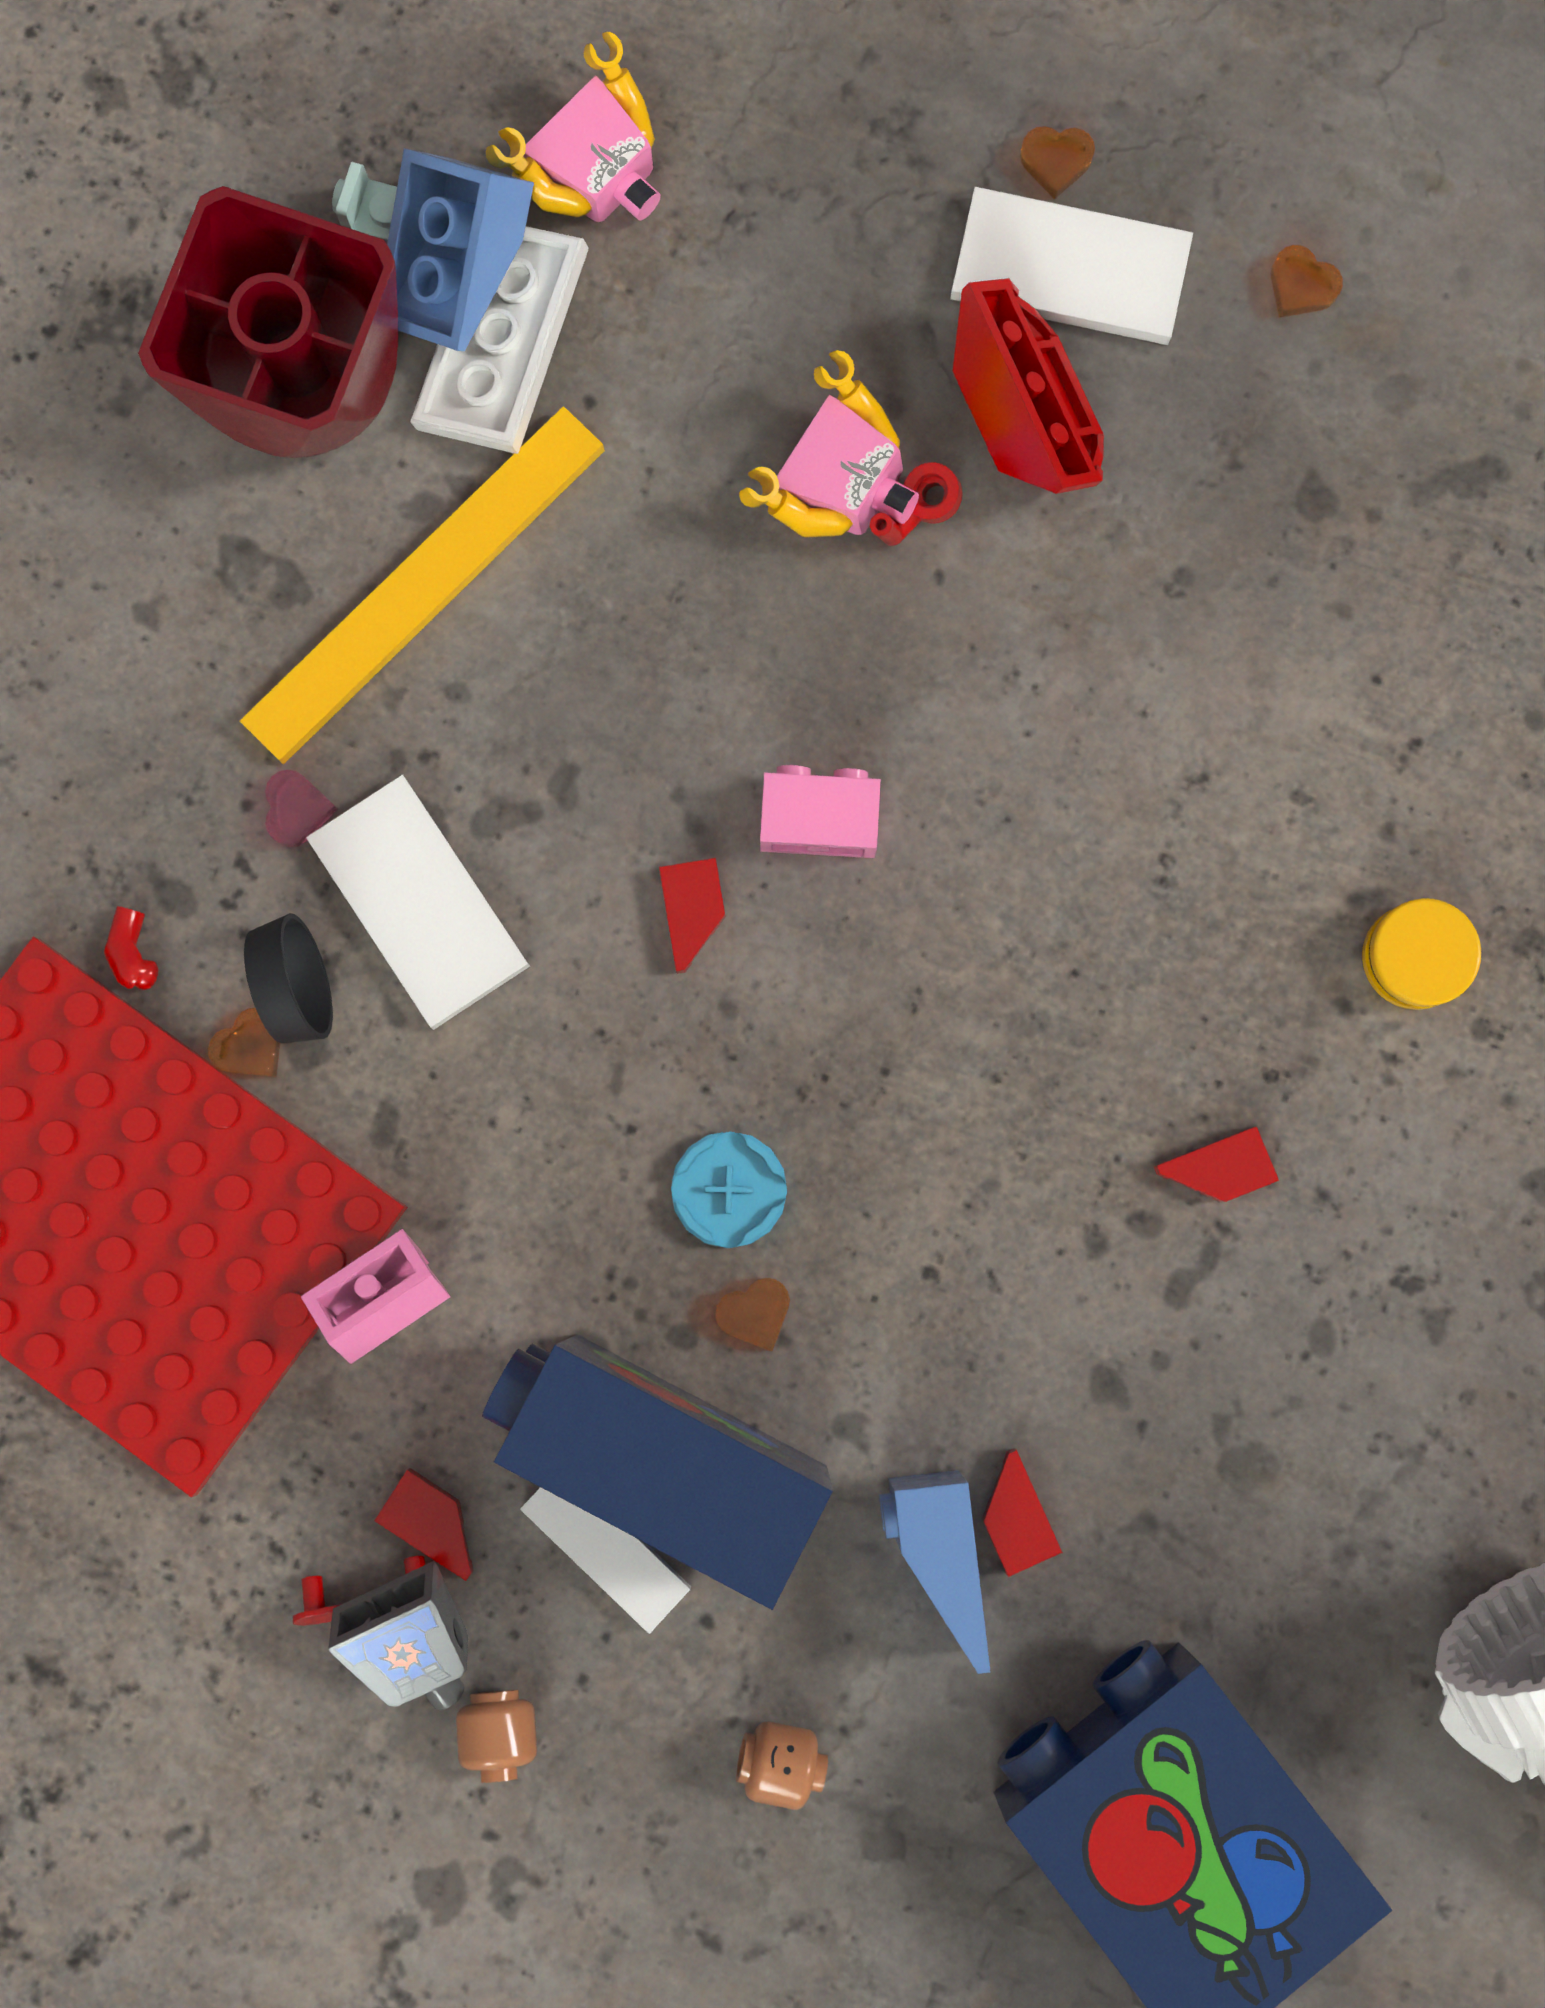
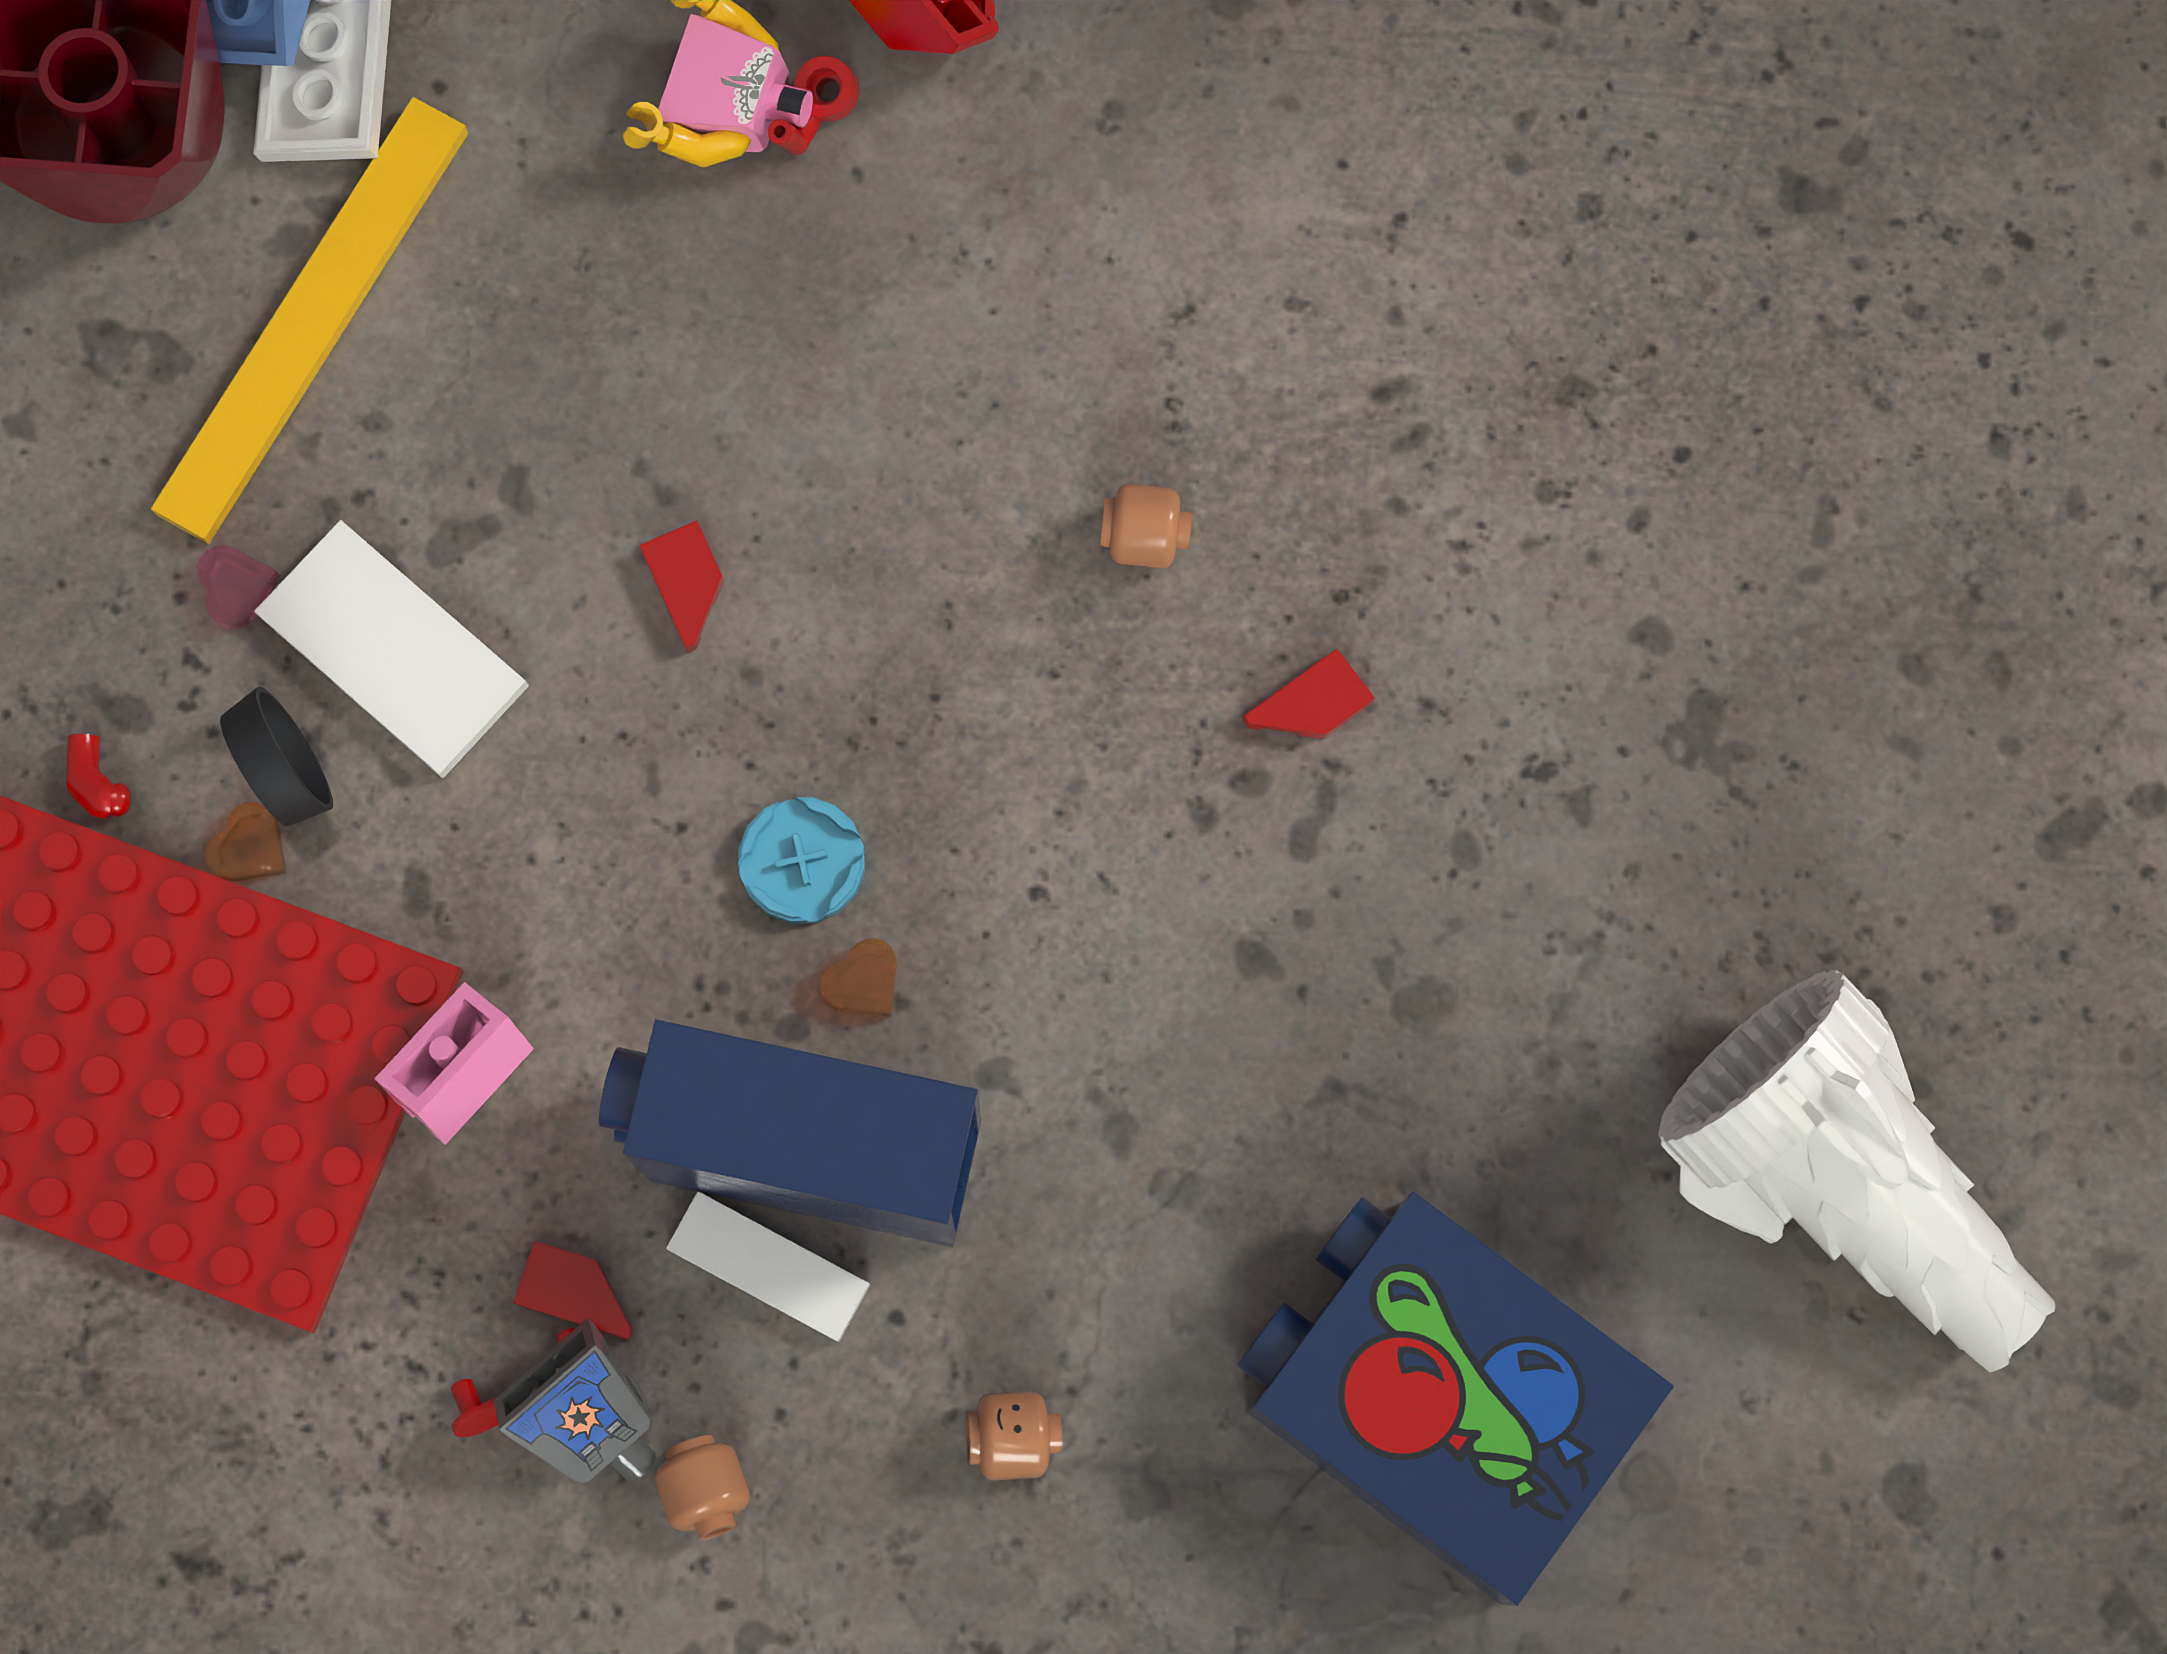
camera: 20 degrees left, 5 degrees down
bright pink brick [760,765,881,858] -> none
medium blue slope [879,1470,990,1674] -> none
red tile [982,1448,1063,1577] -> none
yellow head [1362,898,1481,1010] -> none
none -> nougat head [1100,484,1193,569]

